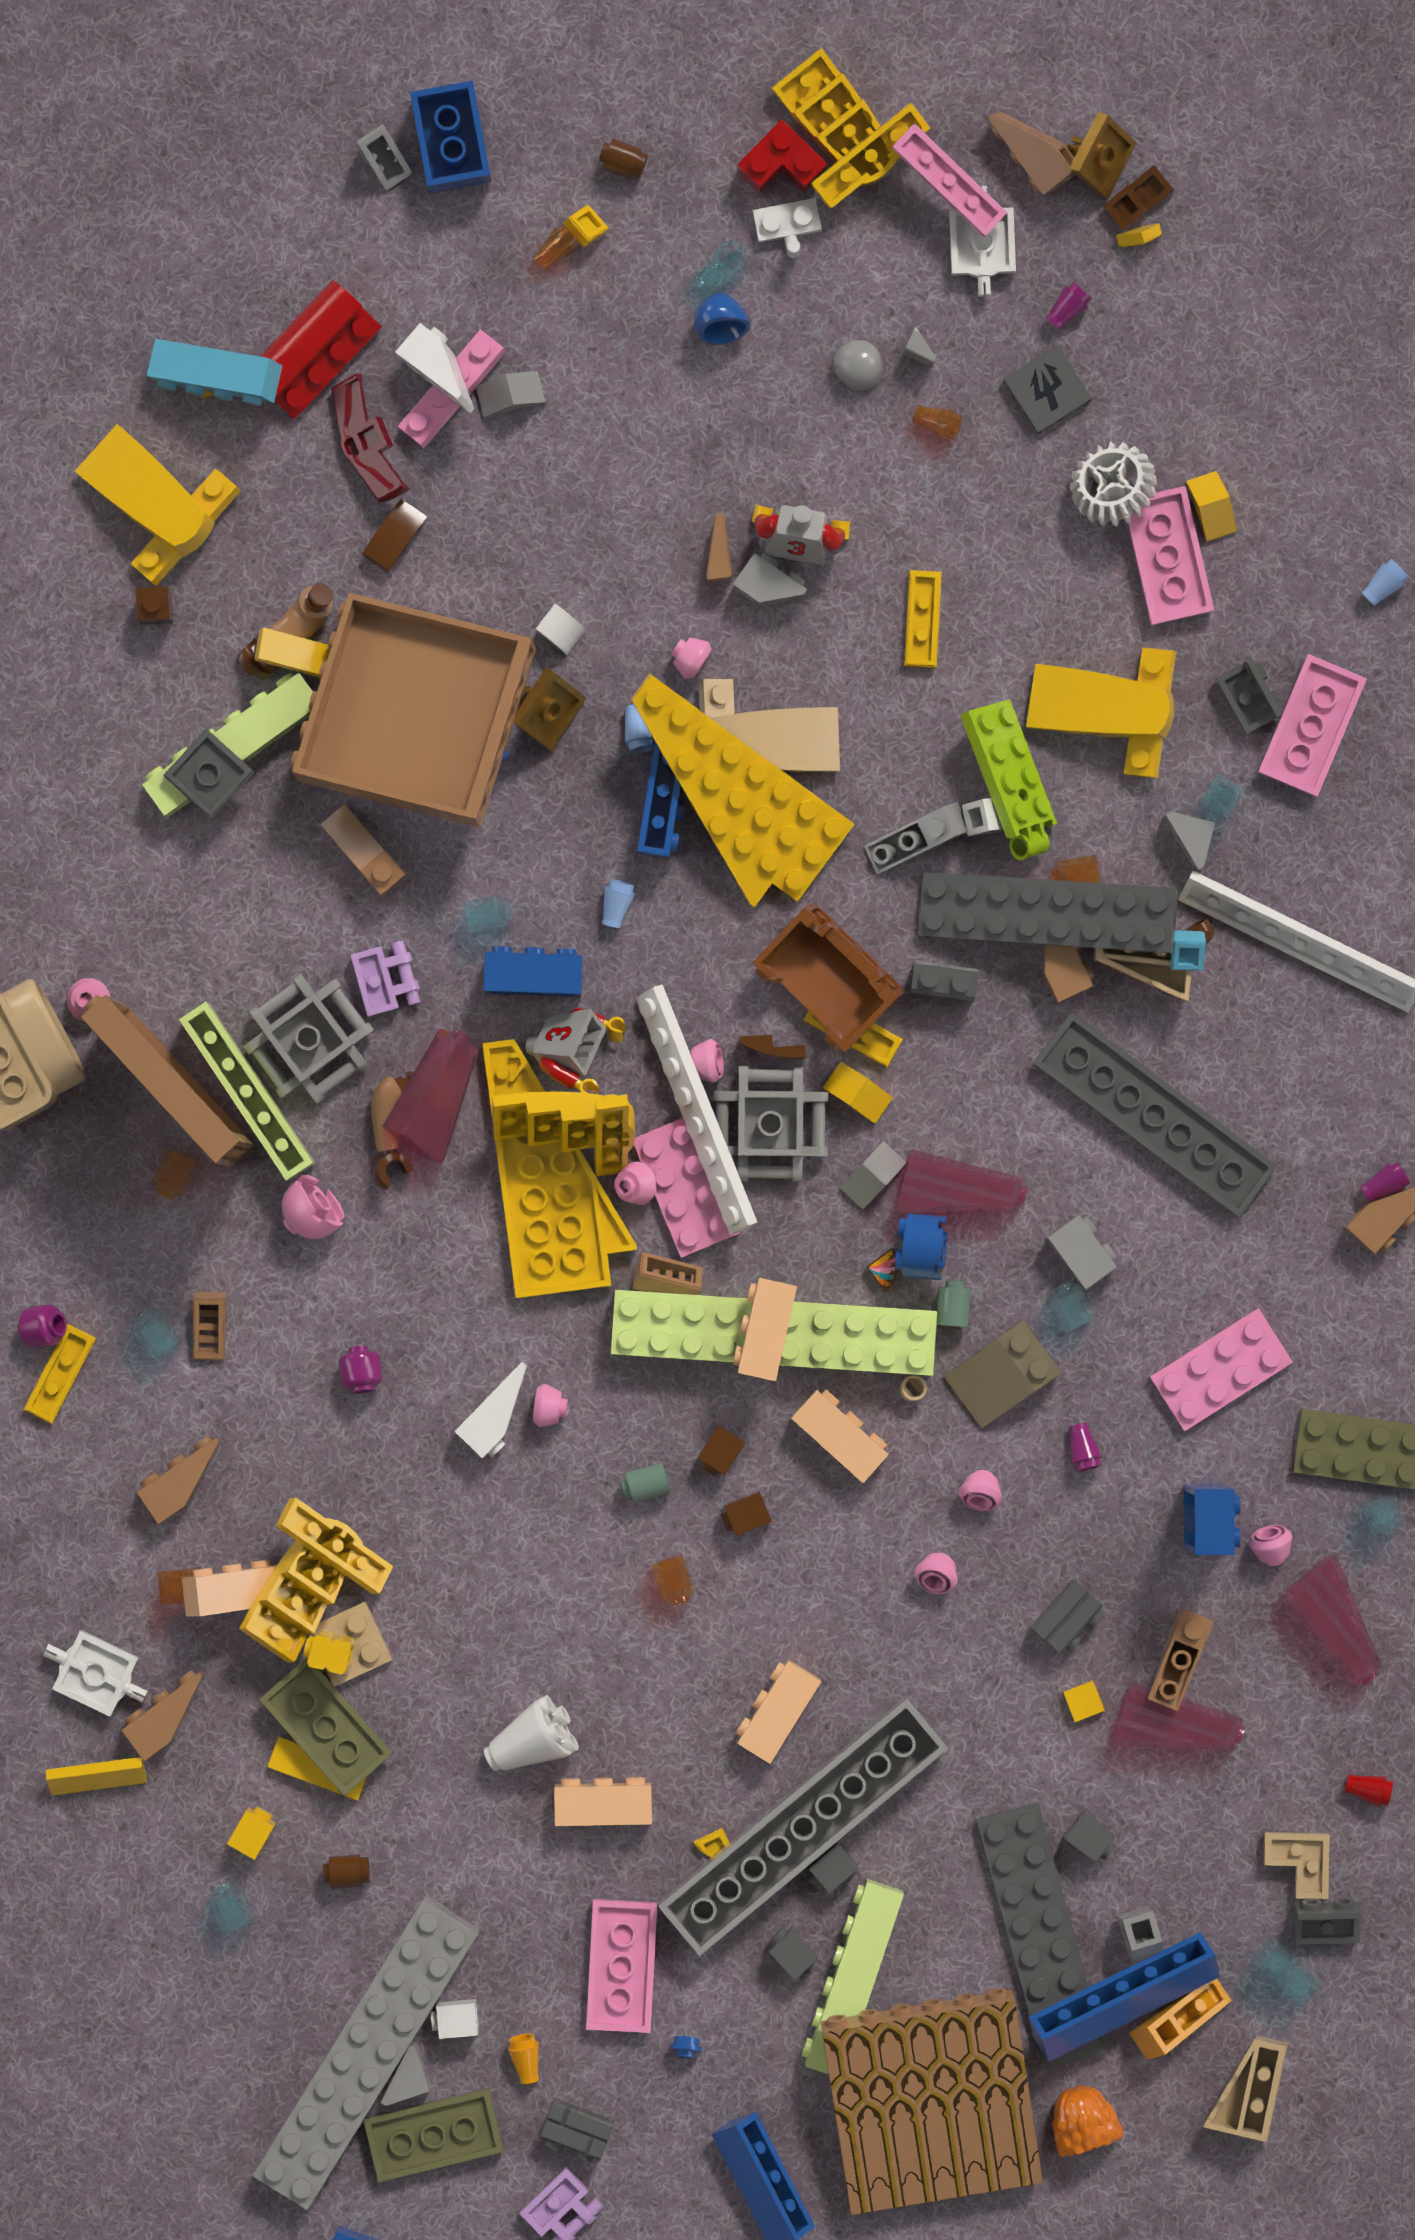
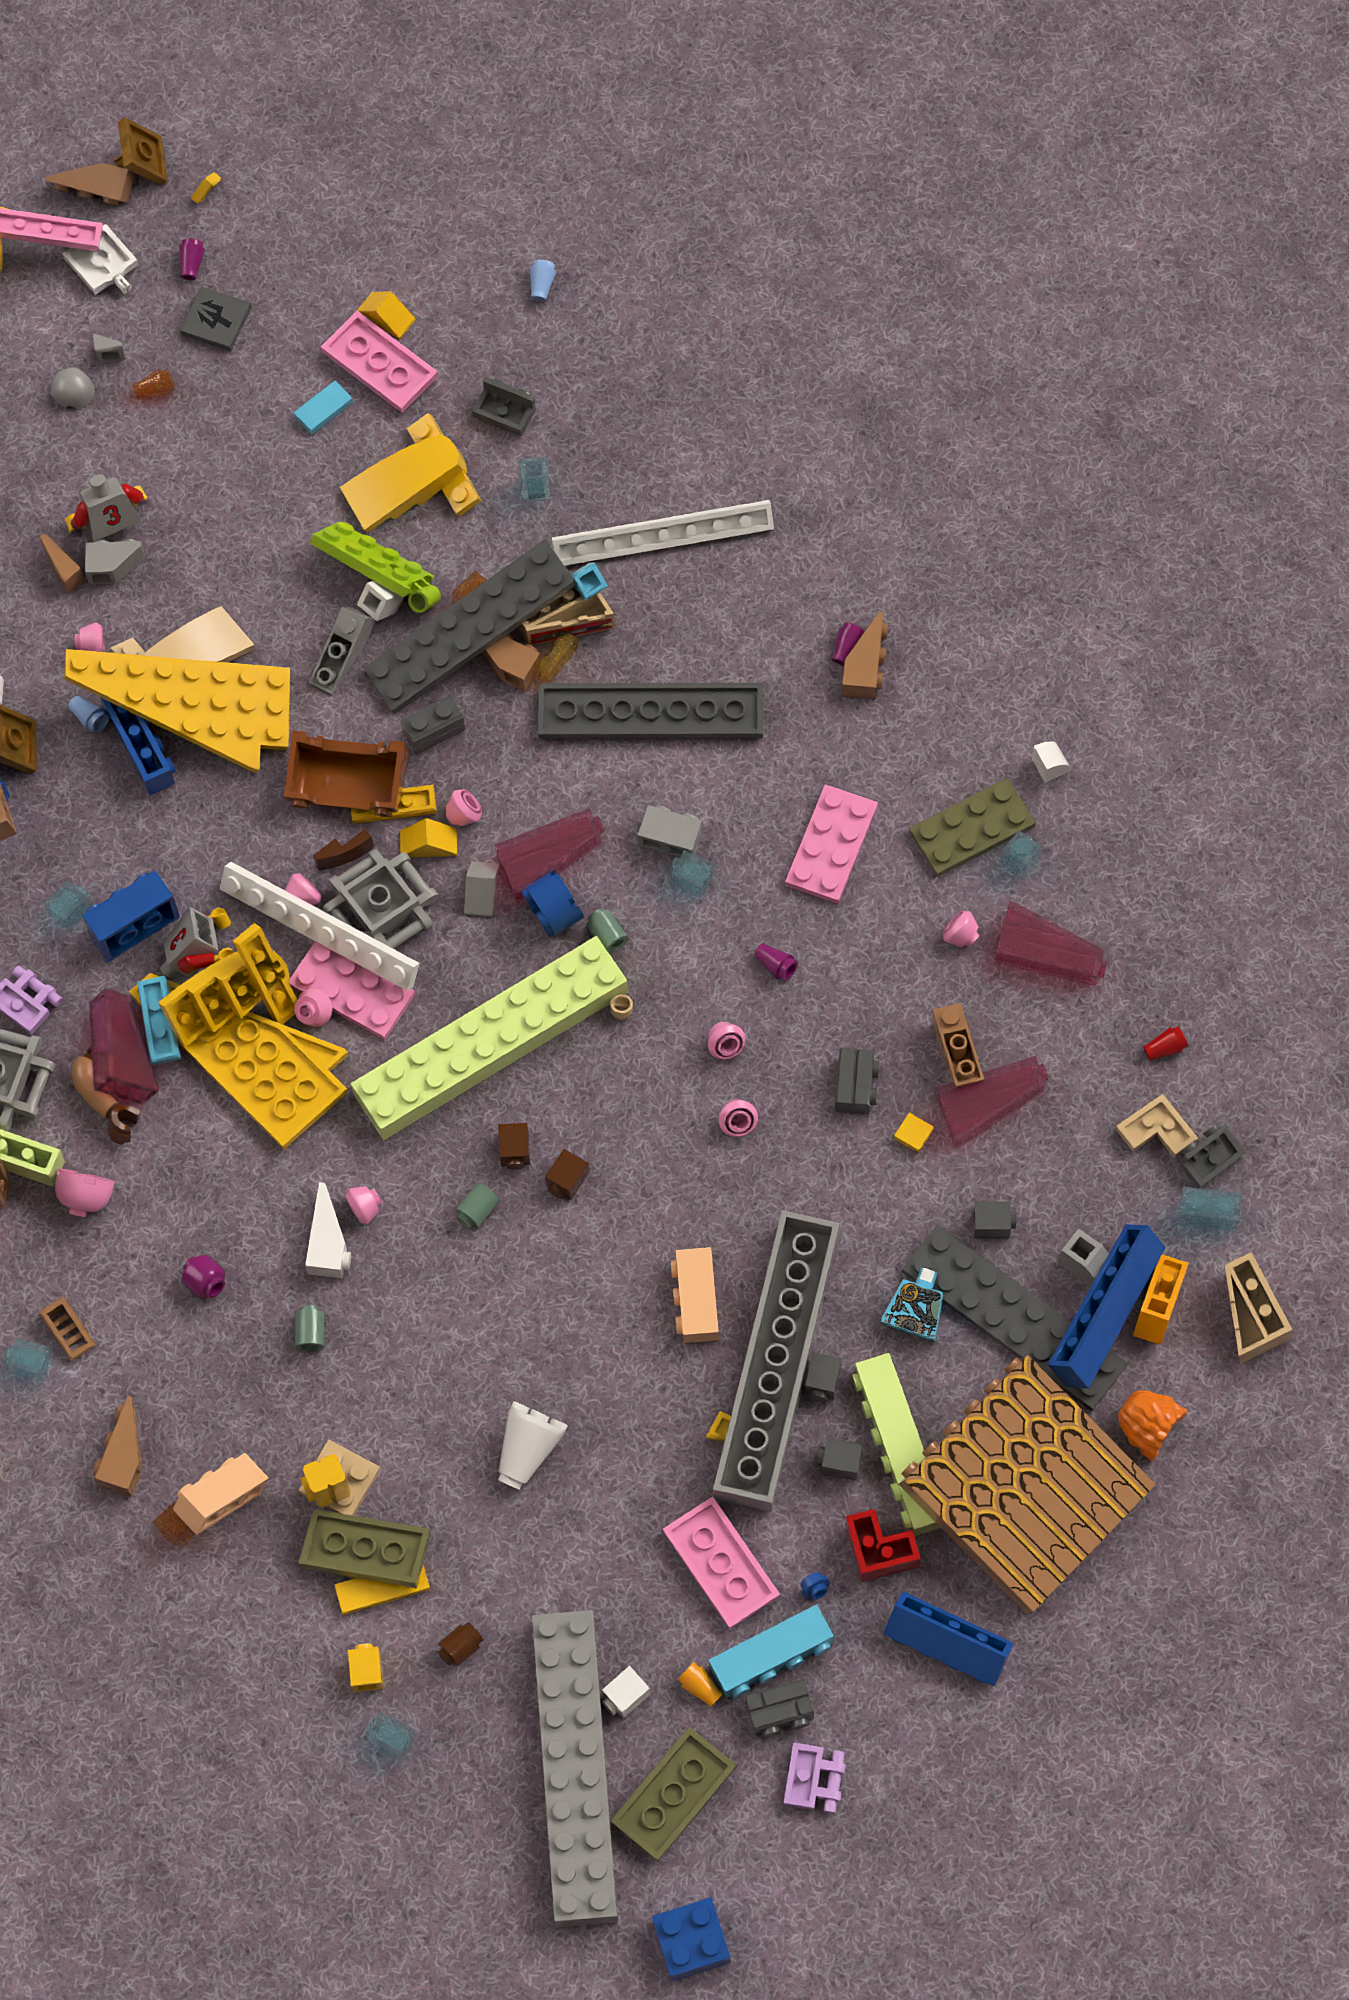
camera: 30 degrees left, 20 degrees down
white plate [43,1630,148,1717] -> none
yellow tile [46,1757,147,1796] -> none
medium nougat slope [121,1670,205,1761] -> none
yellow slope [239,1497,393,1663] -> none
light grey slope [381,2041,431,2106] -> none
light nougat brick [554,1777,652,1826] -> none
light blue cone [602,879,635,928] -> none
medium nougat slope [633,1252,703,1295] -> none
clear orange brick [652,1554,694,1605] -> none
light nougat brick [733,1278,797,1381] -> none
light nougat brick [791,1389,889,1483] -> none
tile [866,1248,898,1292] -> none
yellow tile [904,570,942,669] -> none
dark tan slope [944,1320,1062,1428] -> none
white gear [1070,441,1157,527] -> none
reddish brown slope [1103,165,1175,231] -> none
light grey slope [1163,811,1215,872] -> none
blue brick [1184,1484,1241,1555] -> none
bright pink plate [1257,654,1367,797] -> none
none -> medium azure tile [137,975,181,1065]
none -> medium azure tile [293,381,353,435]
none -> sand green brick [295,1305,325,1351]
none -> bright pink cone [446,790,482,826]
none -> clear yellow plate [537,633,580,683]
none -> medium azure brick [709,1604,834,1698]
none -> red brick [845,1509,921,1583]
none -> torso [881,1267,943,1342]

